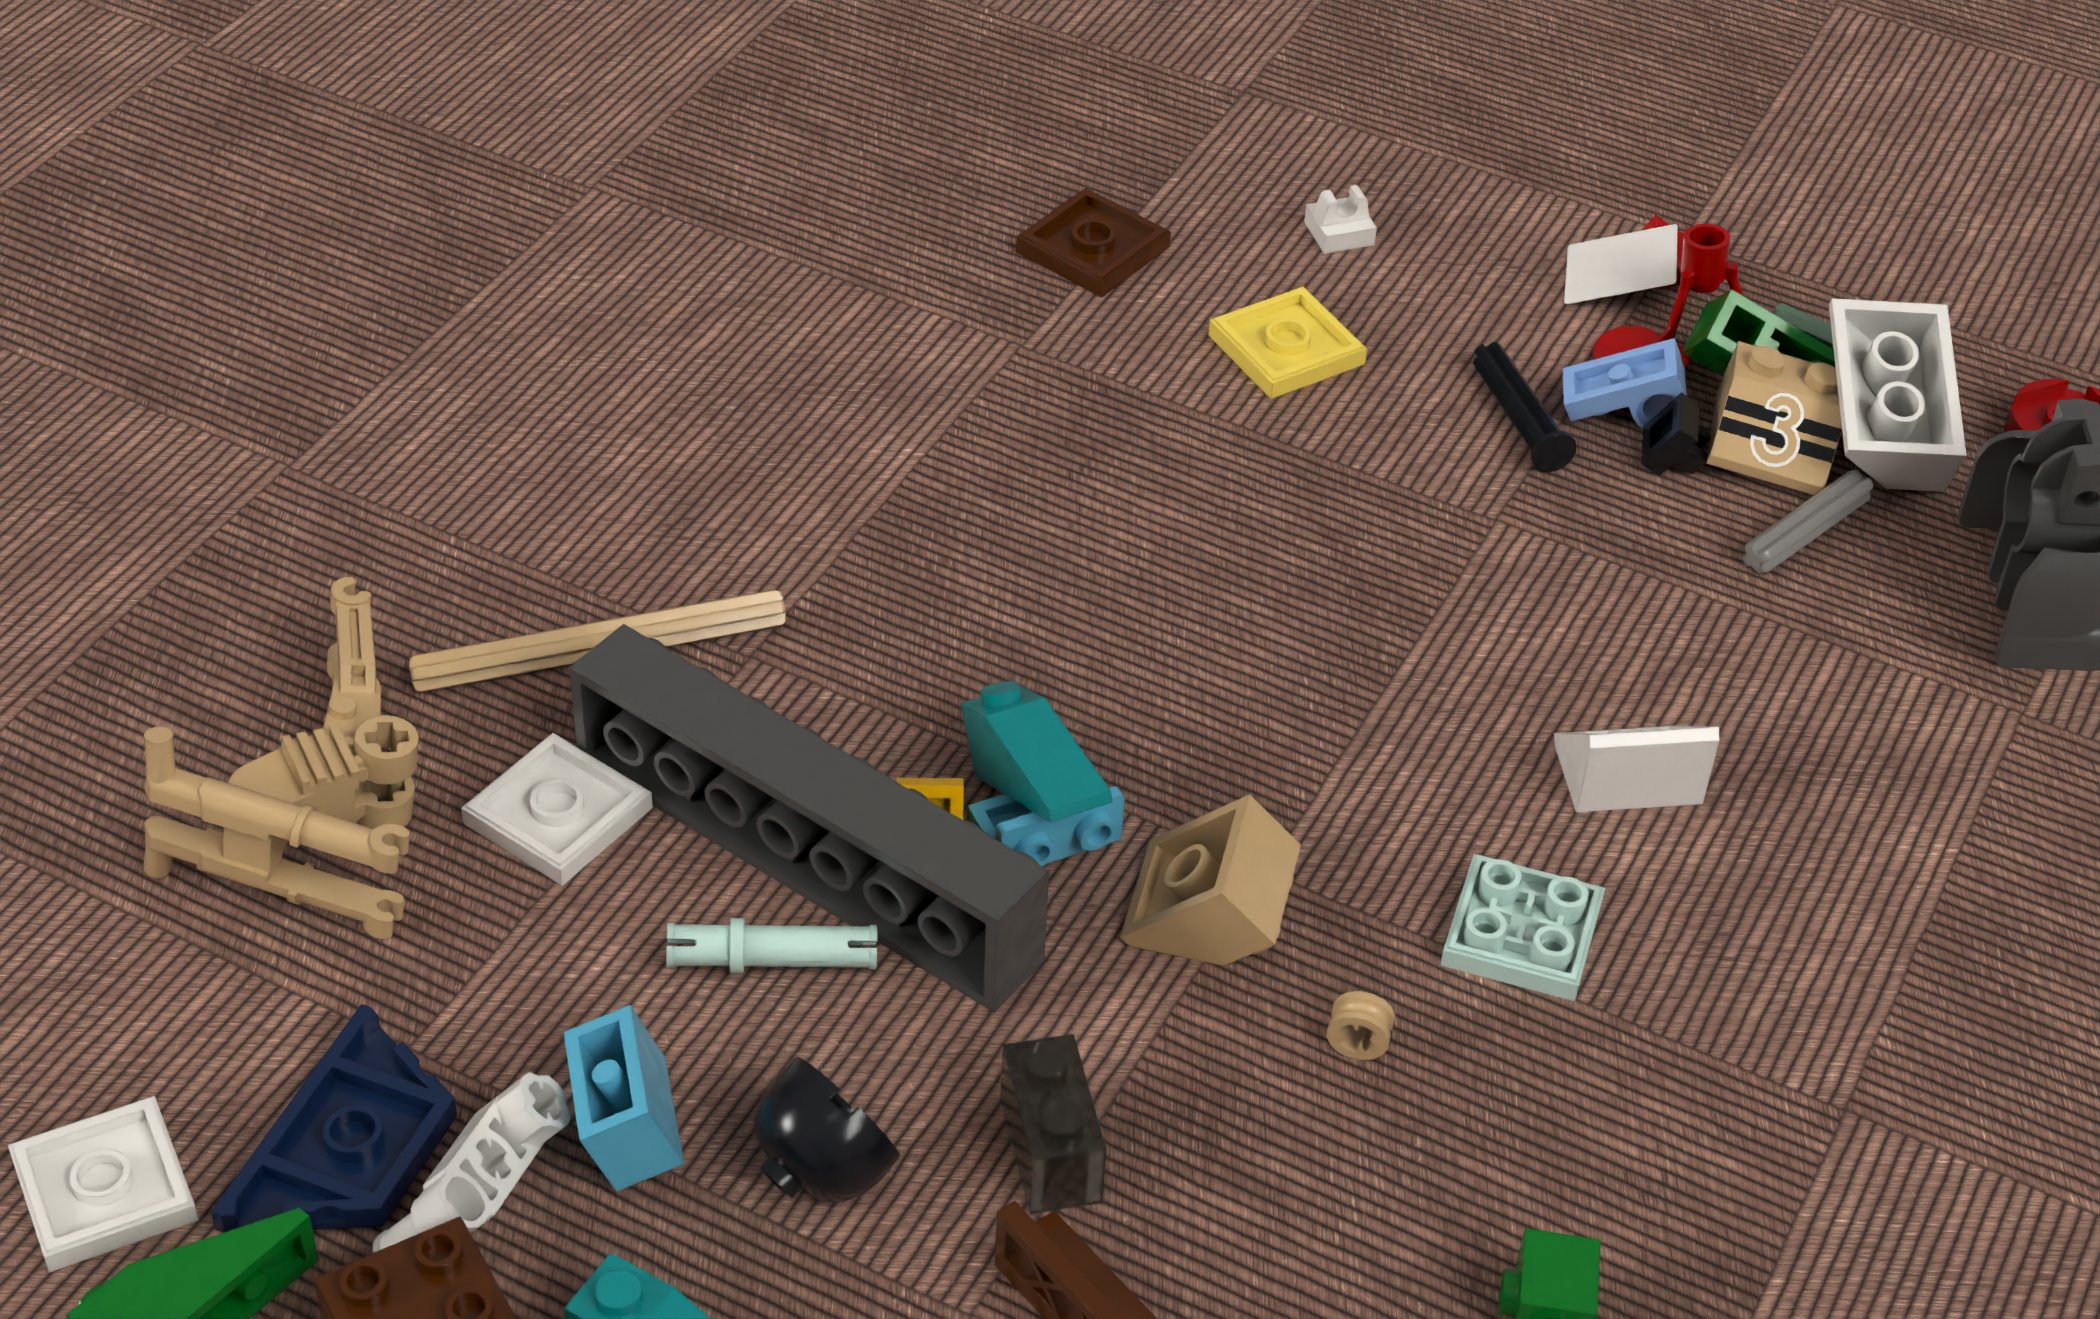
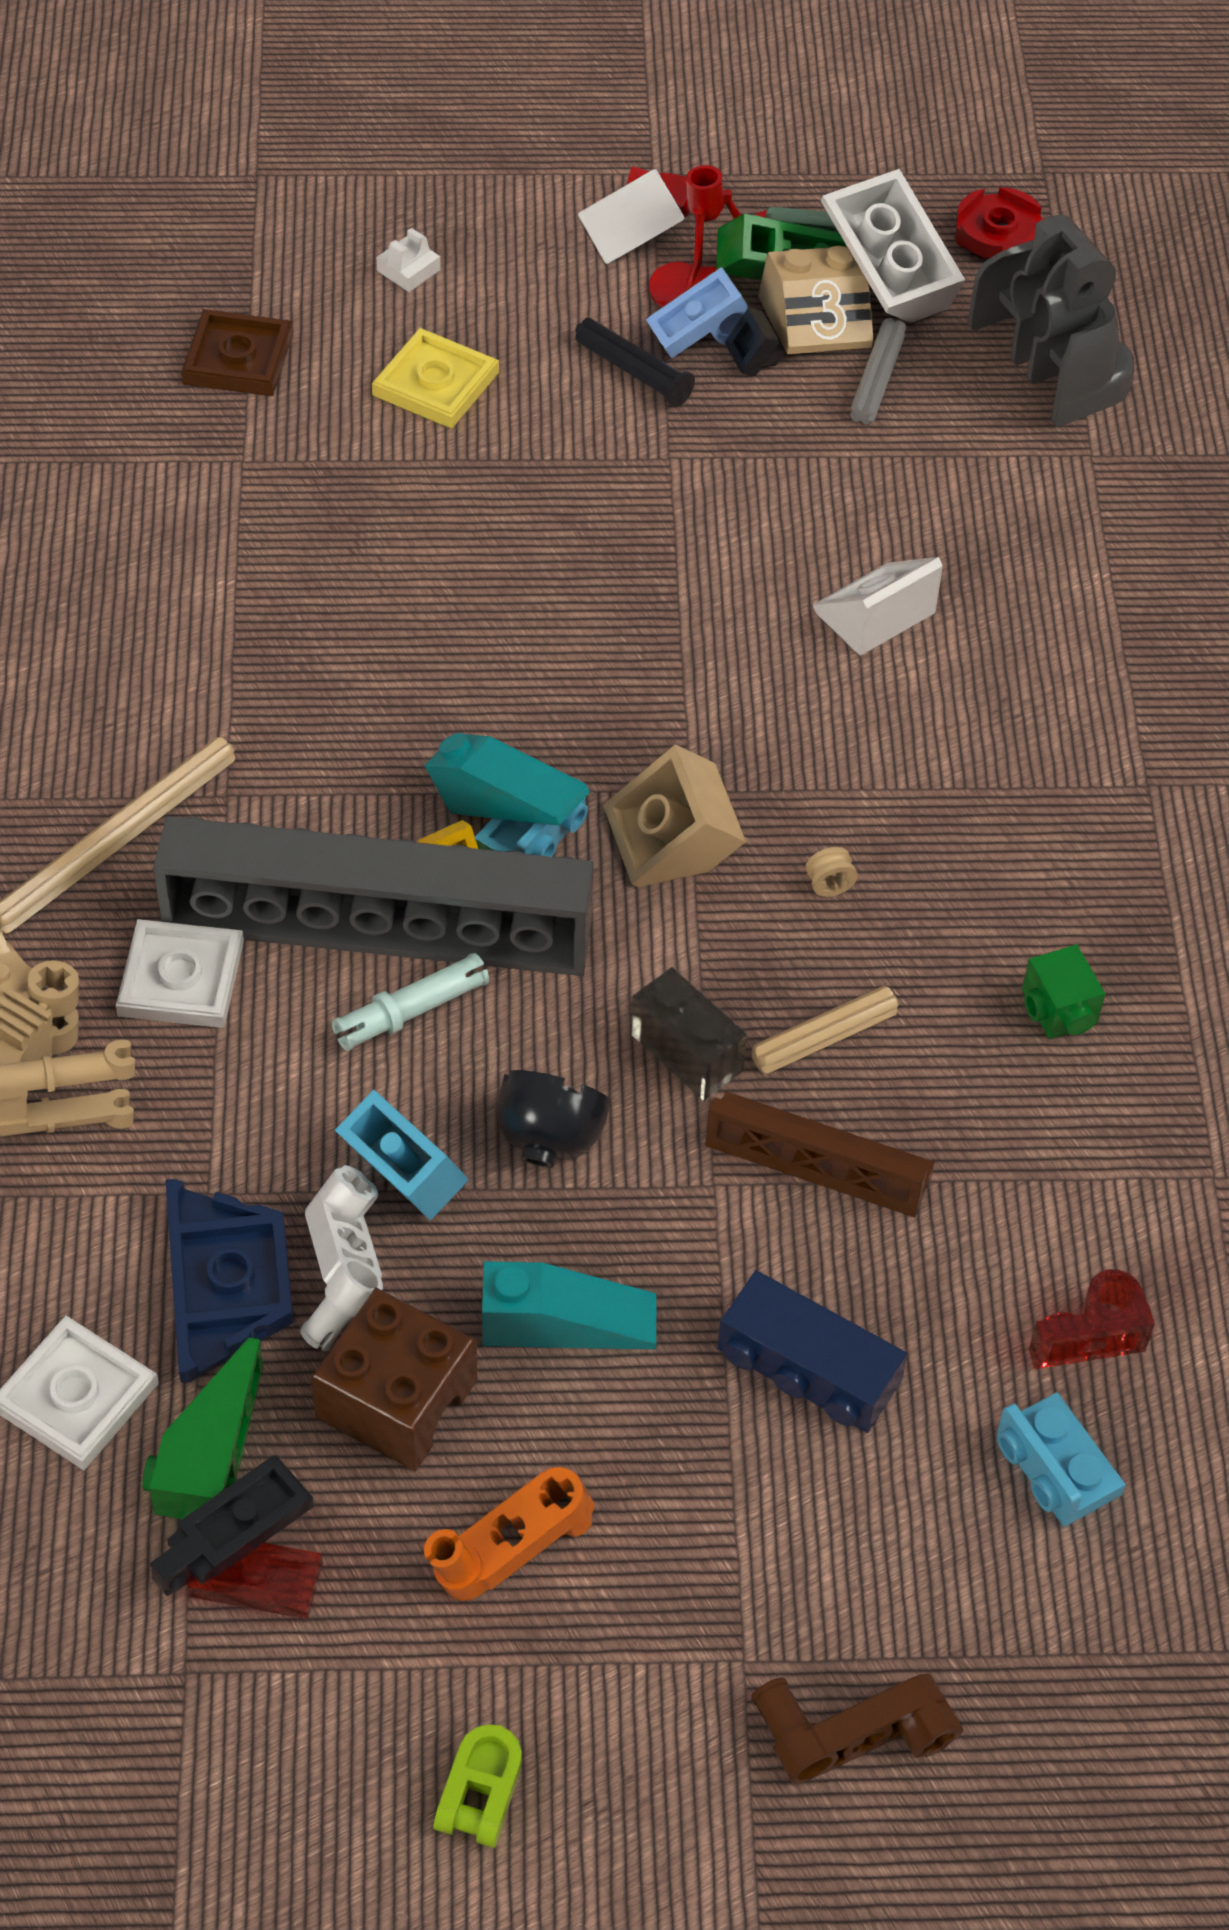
camera: 30 degrees left, 10 degrees up
light aqua tile [1441,854,1605,1002] -> none
none -> tan axle [751,986,899,1074]

